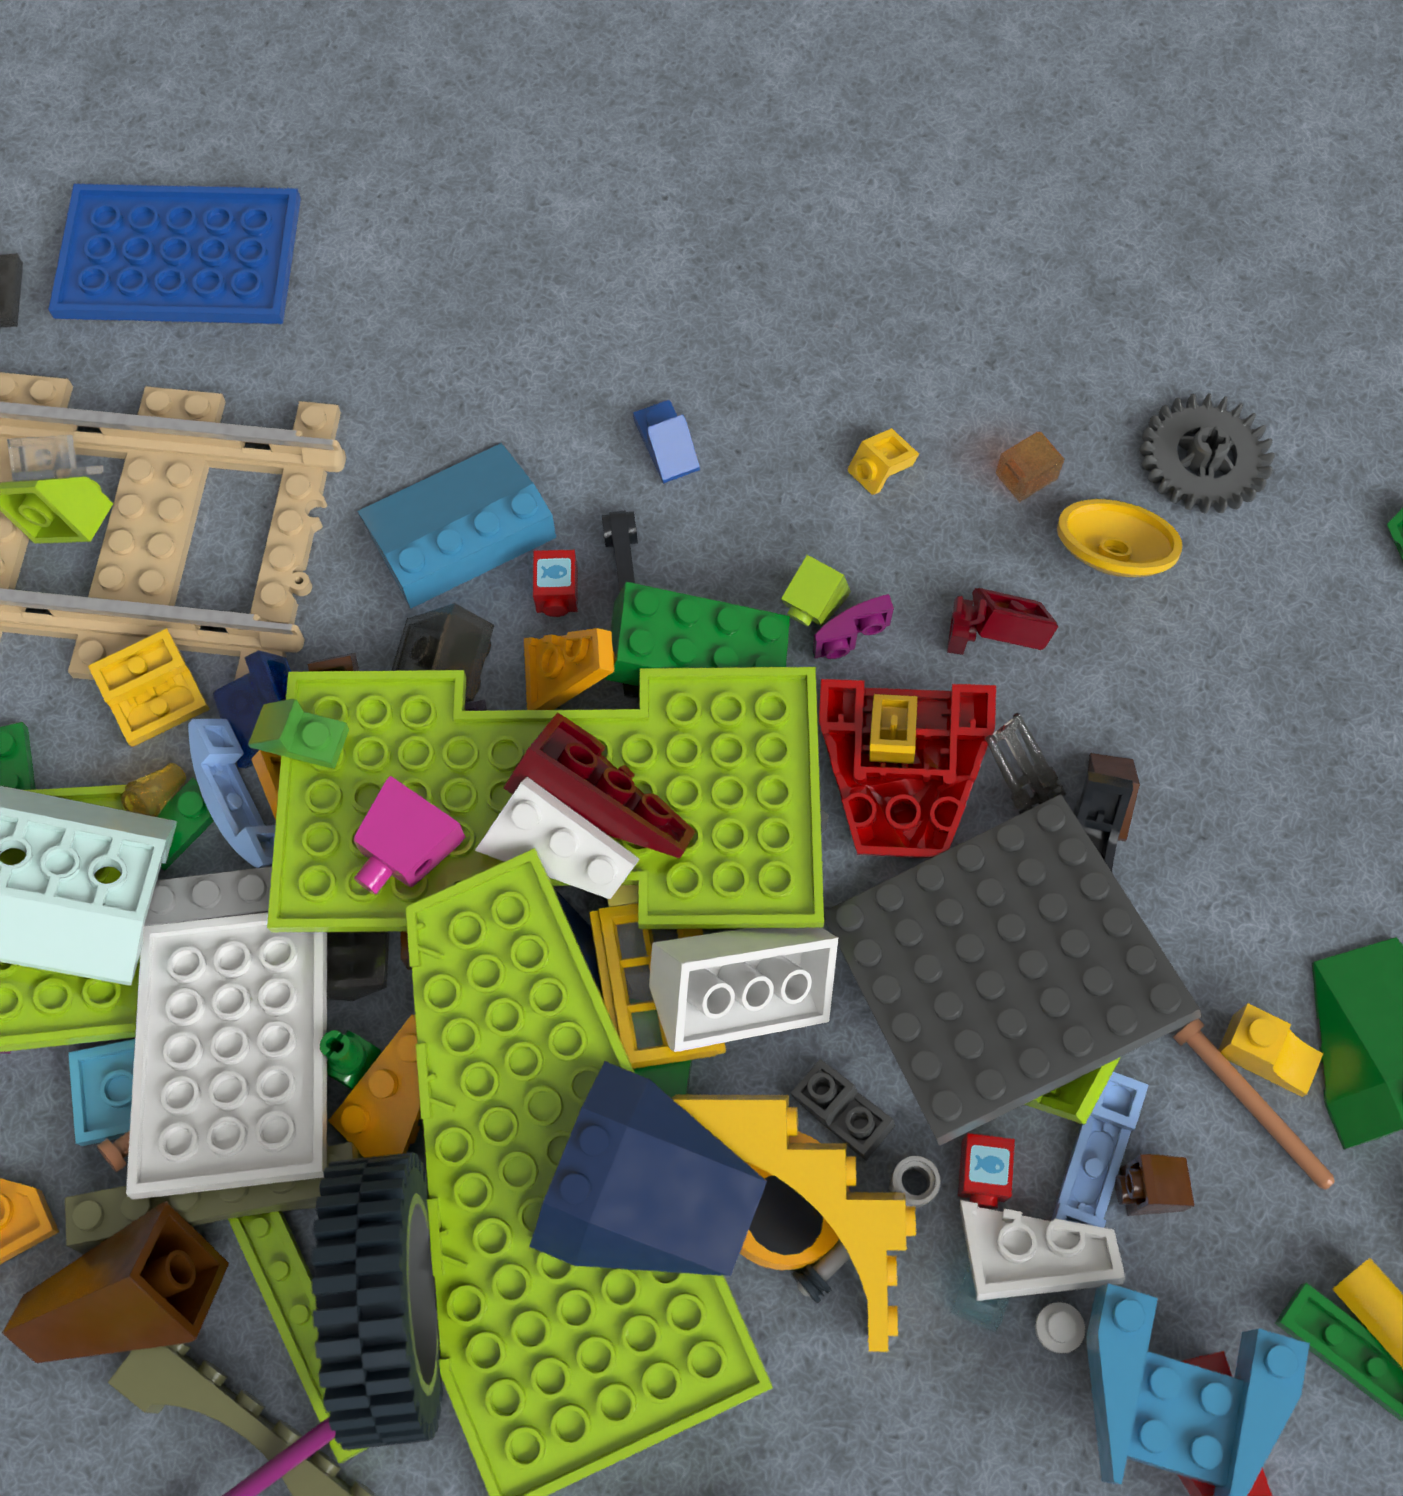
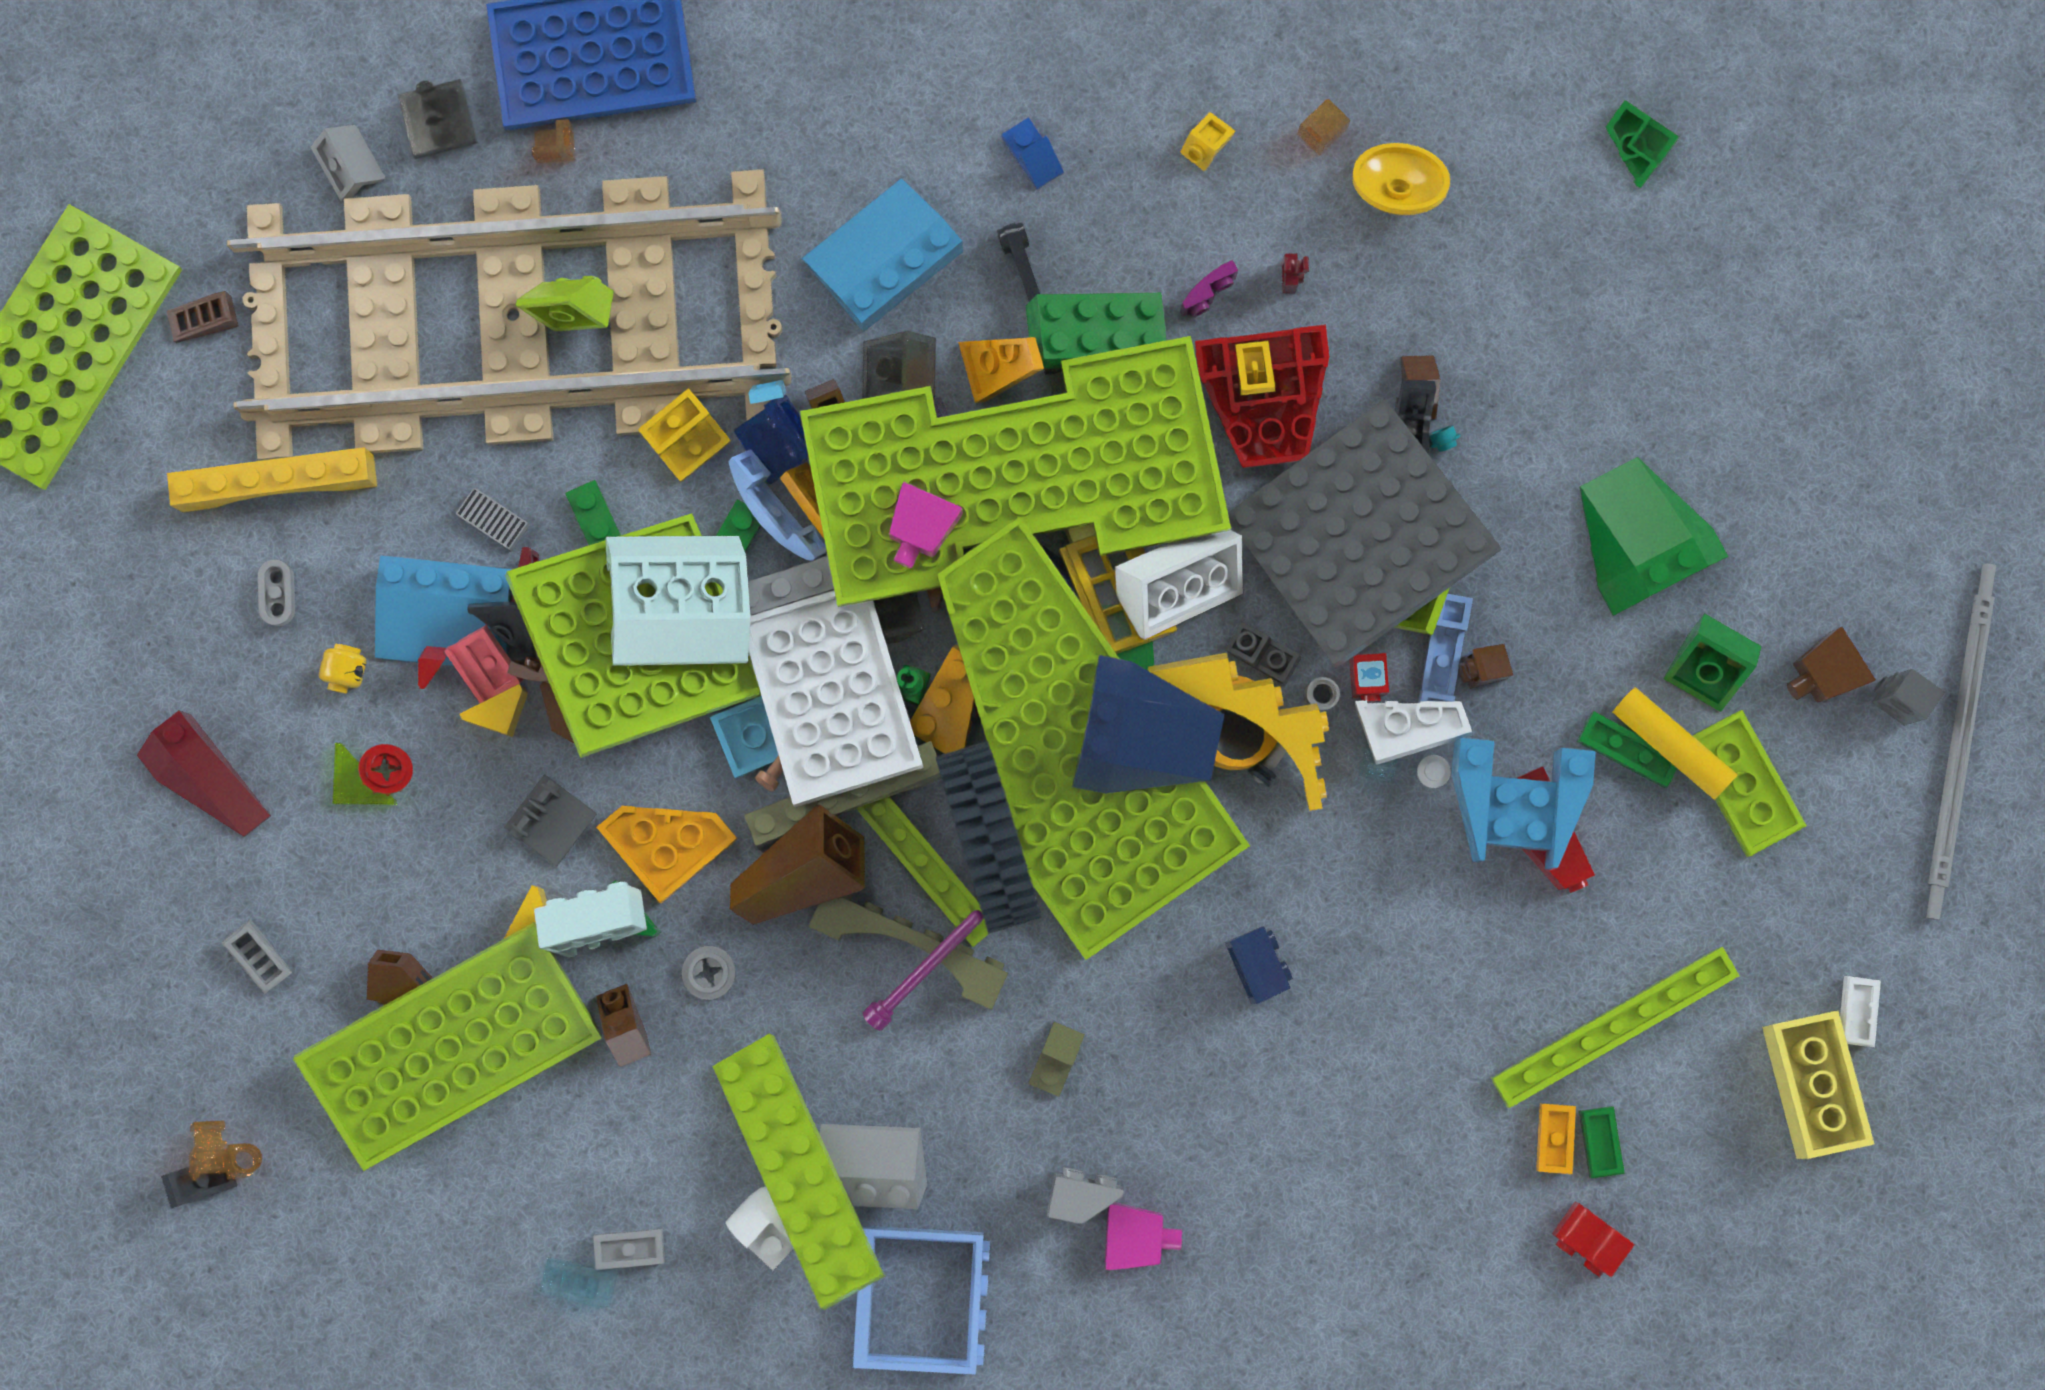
camera: 15 degrees left, 15 degrees up
clear panel [7,435,104,481] -> none
clear yellow cone [121,763,186,817] -> none
bright green slope [248,699,349,769] -> none
white wing [475,777,640,899] -> none
dark red wedge [504,712,696,858] -> none
red brick [533,550,578,617] -> none
lime slope [781,555,851,627] -> none
dark red slope [972,588,1059,650] -> none
clear smoke piece [985,713,1066,814] -> none
dark grey gear [1139,393,1275,513] -> none
nougat bar [1173,1018,1335,1190] -> none
yellow arch [1218,1003,1324,1097] -> none
none -> clear orange panel [532,119,575,163]
none -> medium azure tile [748,380,786,404]
none -> teal plate [1429,425,1461,452]

